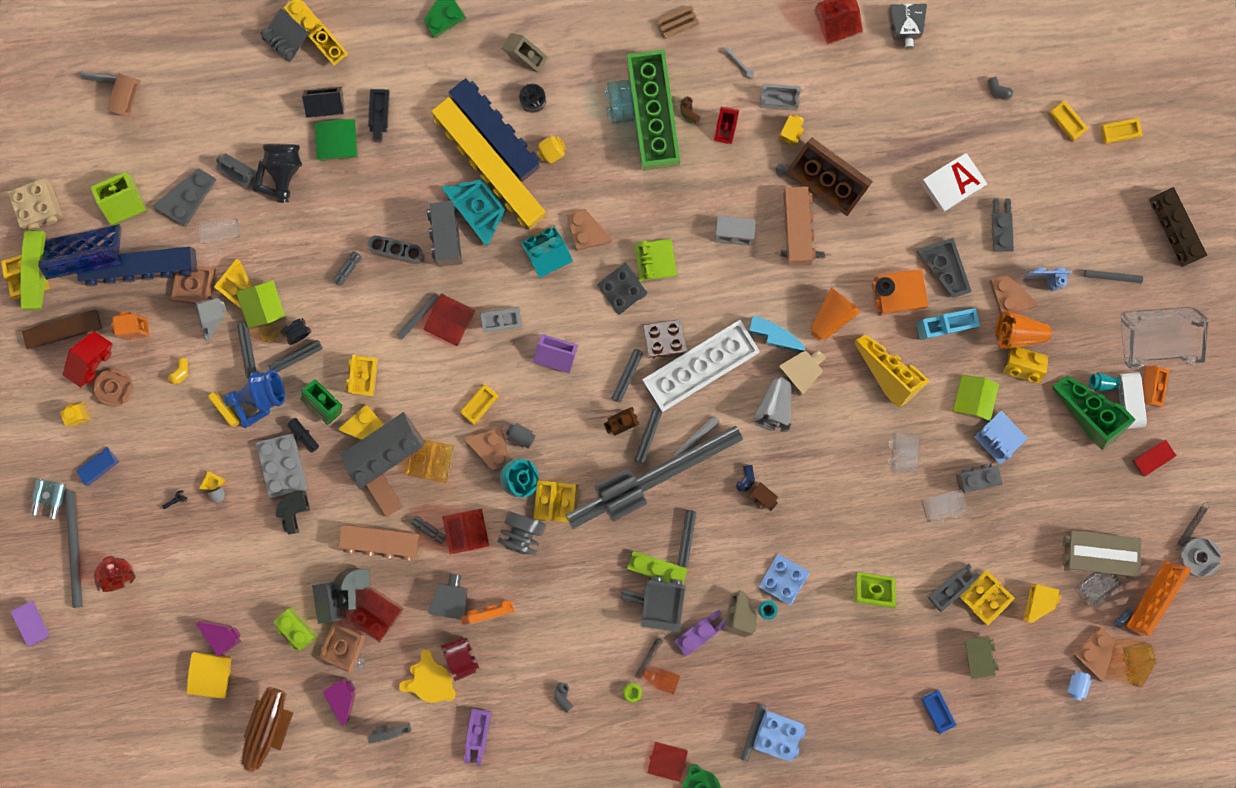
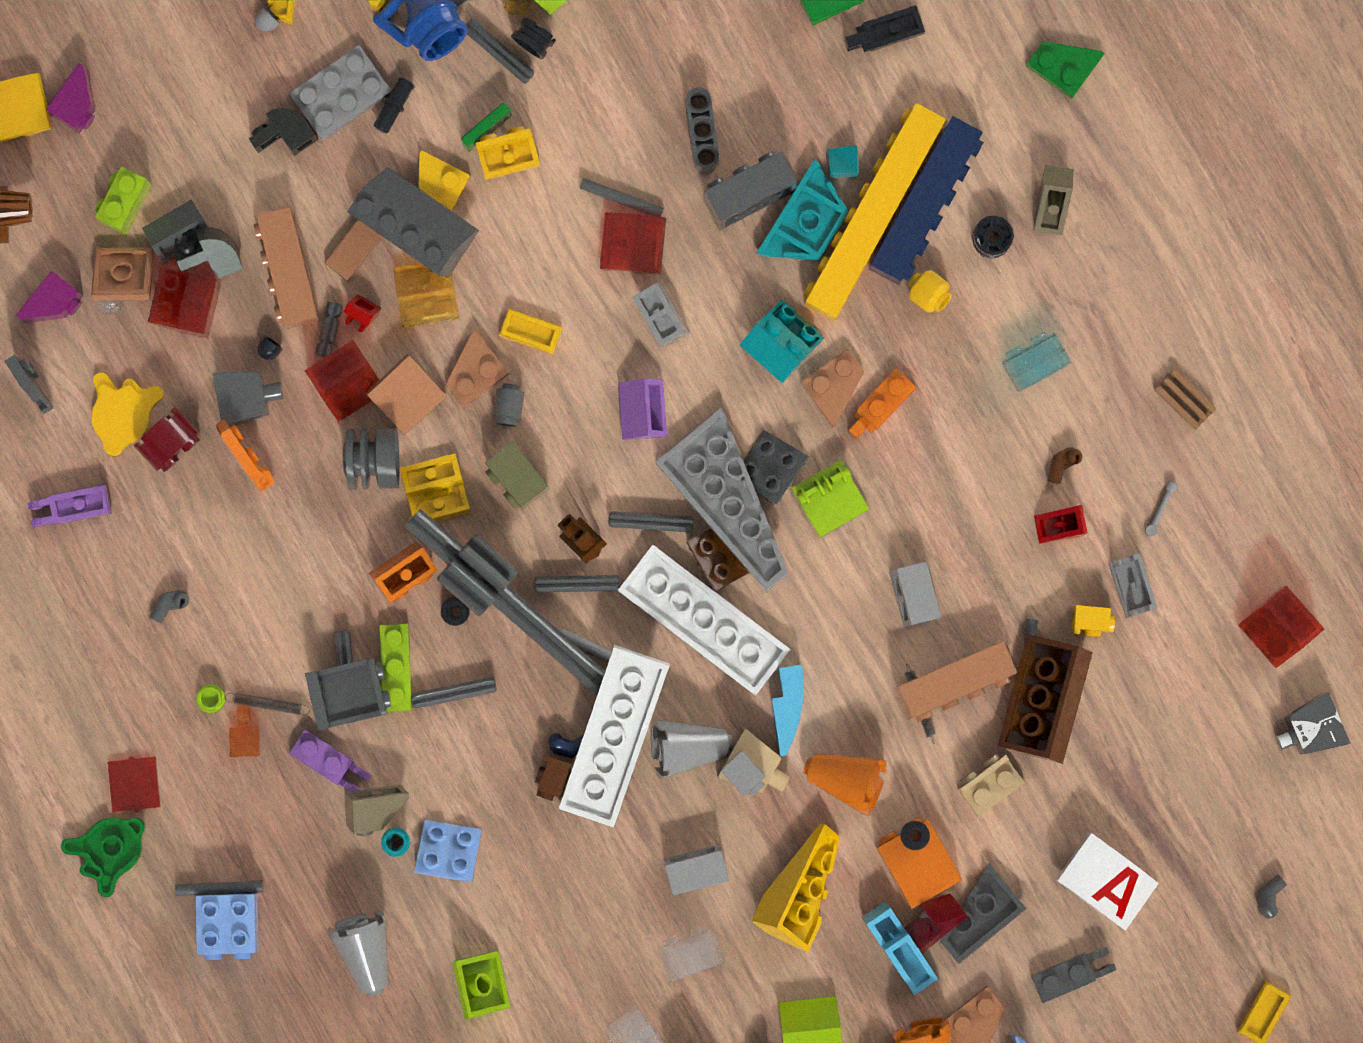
camera: 65 degrees right, 0 degrees up
green brick [300,379,343,425] -> none
dark grey axle [333,251,362,286] -> none
teal cylinder [500,459,539,497] -> none
bright green brick [627,49,680,171] -> none
none -> black hinge [258,335,283,360]
none -> light grey cone [328,912,388,996]
none -> red tile [344,294,382,332]
none -> nougat tile [366,354,447,435]
none -> orange brick [368,541,438,603]
none -> black plate [441,597,470,626]
none -> green tile [461,103,512,152]
none -> olive brick [485,441,549,510]
none -> white plate [559,645,670,828]
none -> light grey wing [655,407,789,592]
none -> light grey hinge [663,844,729,896]
none -> light grey brick [720,751,766,797]
none -> teal slope [828,146,859,178]
none -> orange hinge [848,368,917,439]
none -> dark red slope [904,893,968,953]
none -> tan bracket [957,754,1025,817]

